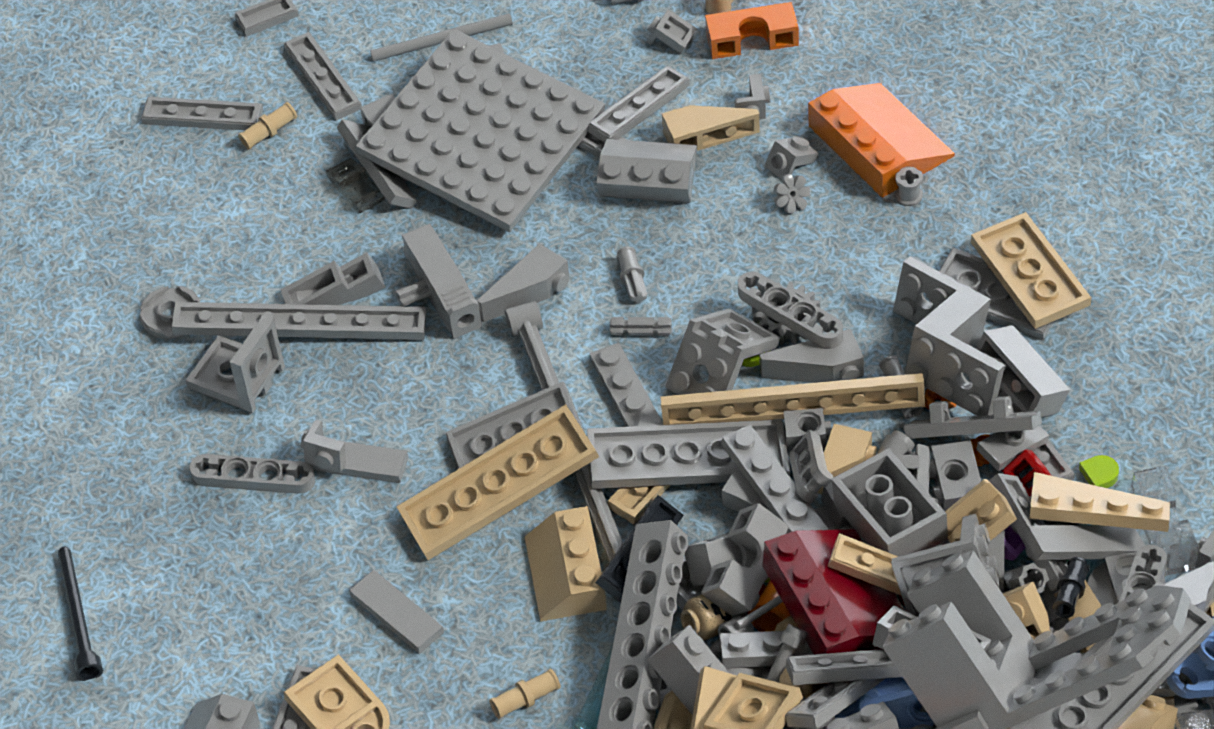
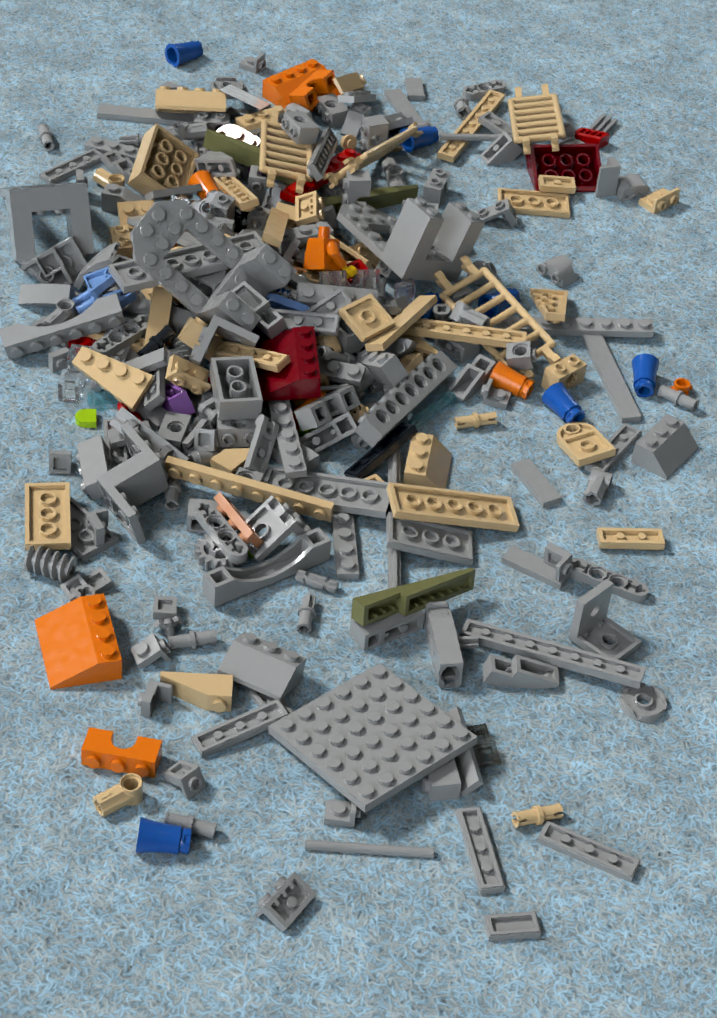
camera: 170 degrees left, 10 degrees down
none -> light grey piece [24,545,77,583]
none -> light grey tile [49,450,72,474]
none -> light grey slope [59,567,114,601]
none -> light grey bracket [86,508,109,546]
none -> light grey plate [153,596,177,619]
none -> light grey pin [168,629,217,651]
none -> light grey arch [202,527,331,607]
none -> plate [214,492,263,548]
none -> olive slope [351,567,475,626]
none -> light grey piece [583,468,613,507]
none -> tan plate [596,527,665,550]

